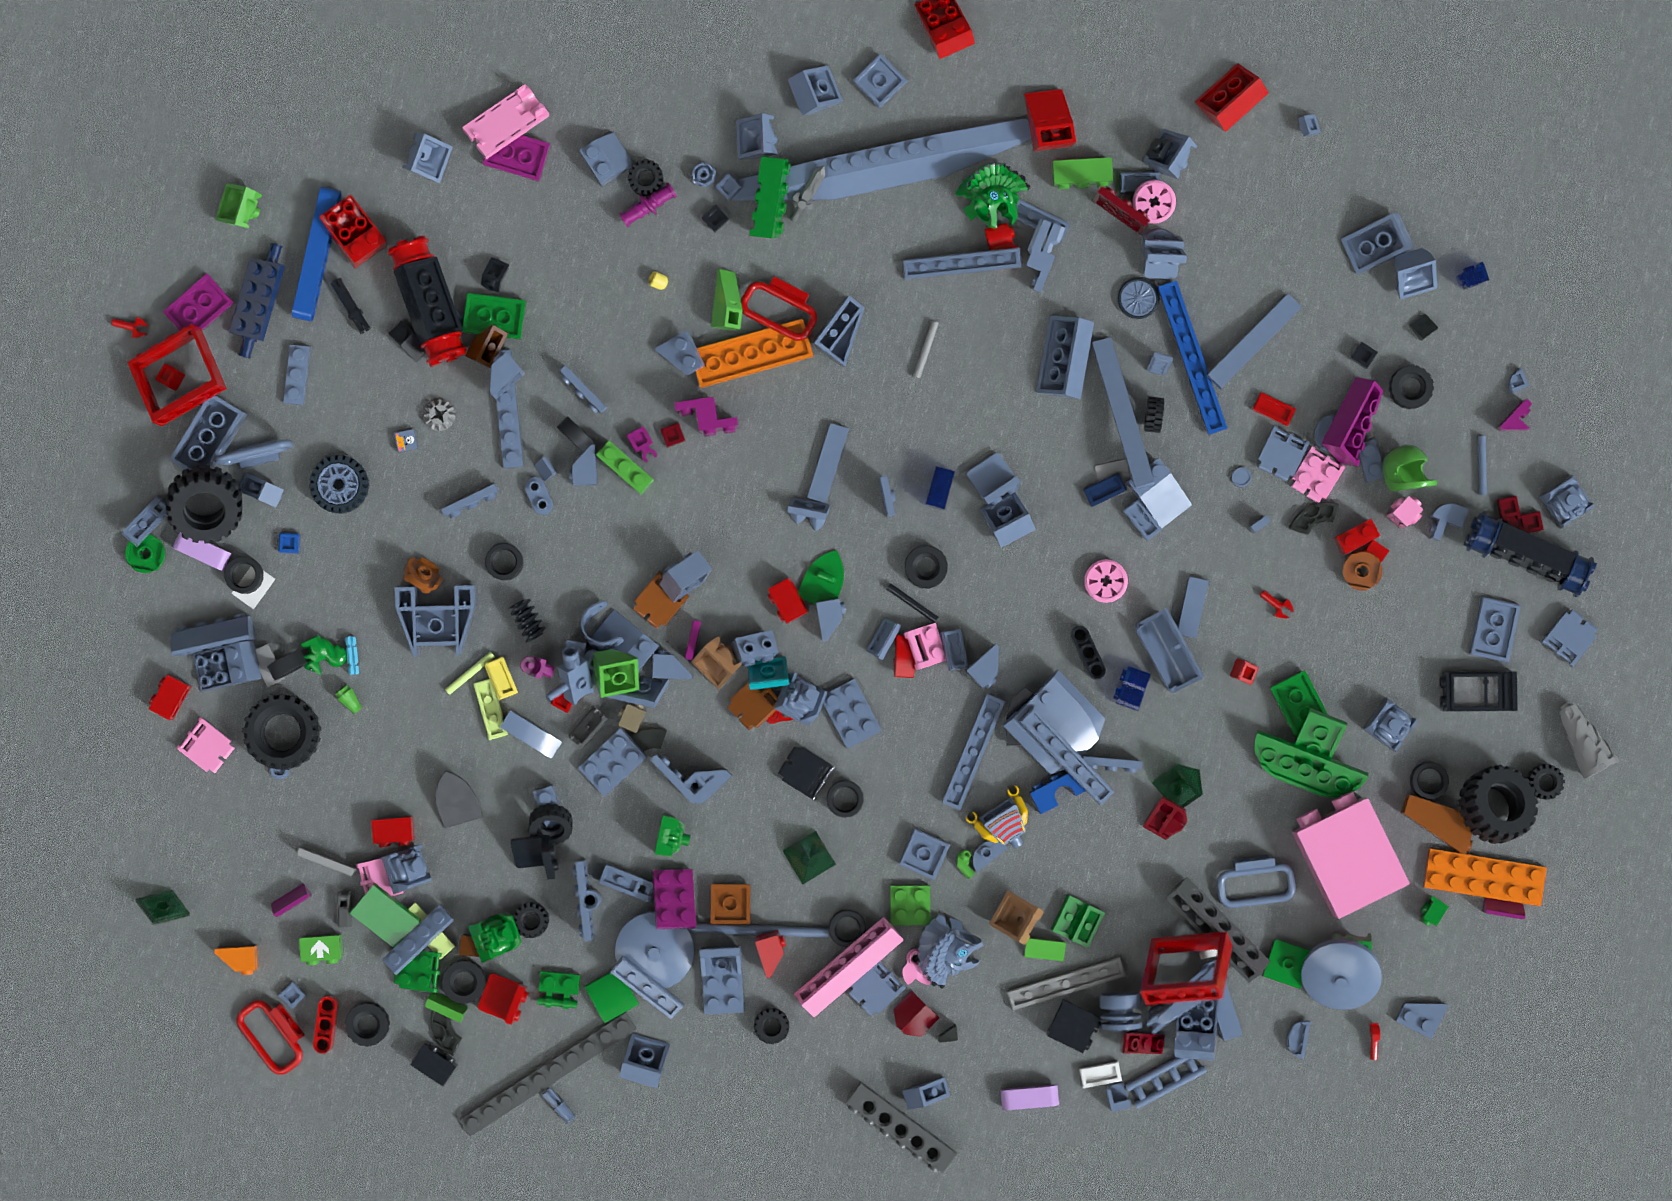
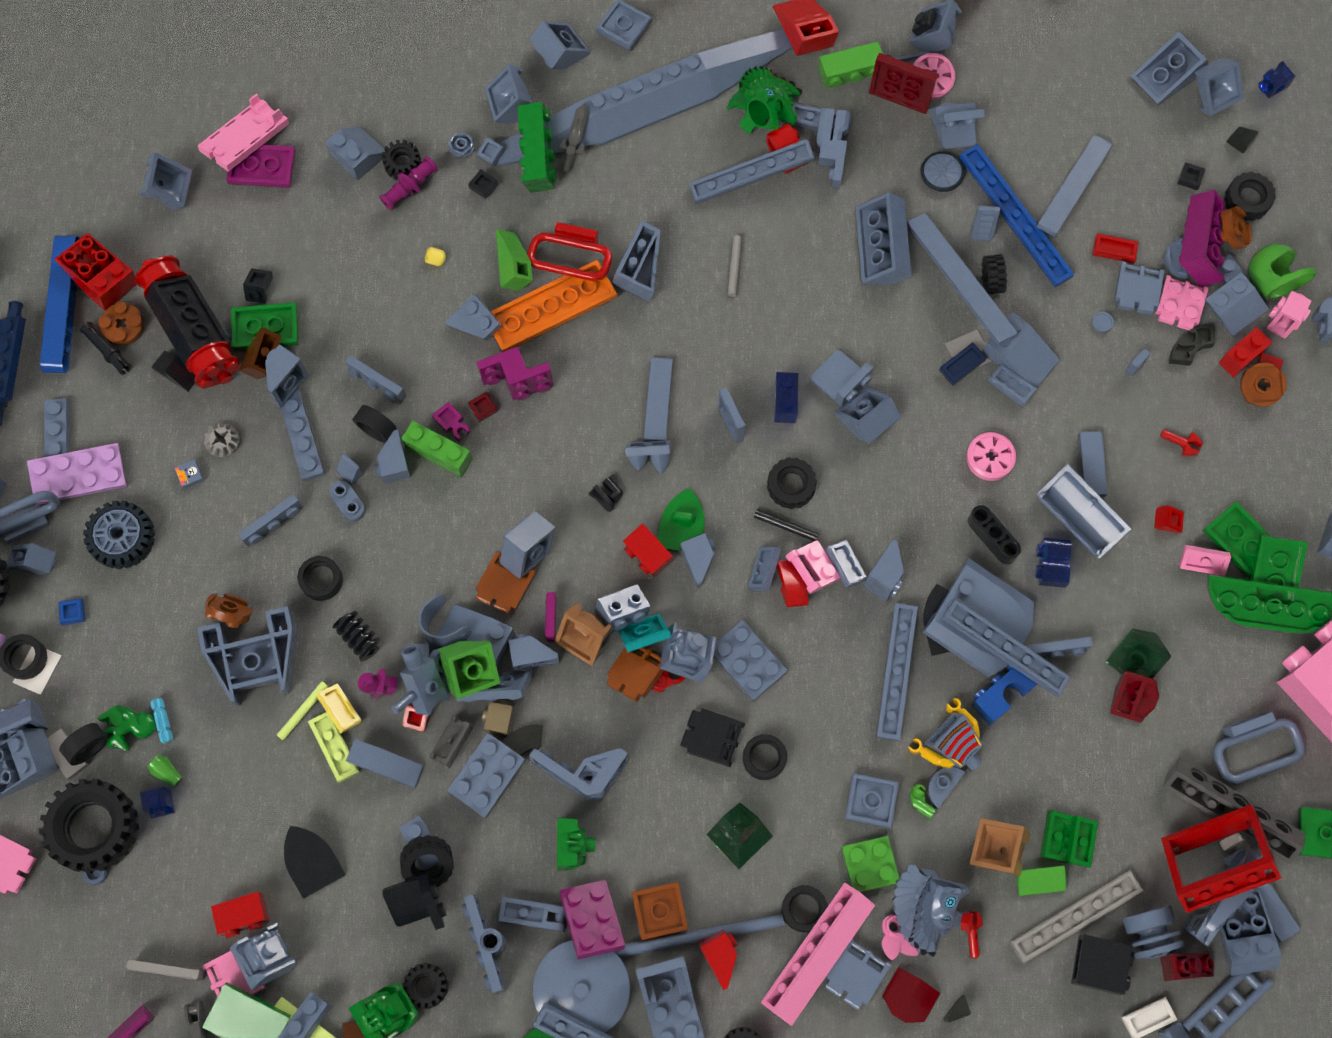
camera: 10 degrees left, 15 degrees down
none -> lavender plate [27,443,127,505]
none -> dark orange plate [98,301,144,346]
none -> clear blue brick [140,786,175,819]
none -> black piece [588,474,623,512]
none -> red bar [961,911,983,959]
none -> bright pink plate [1179,545,1231,576]
none -> sand blue slope [1205,272,1269,337]
none -> dark orange plate [1221,206,1252,250]

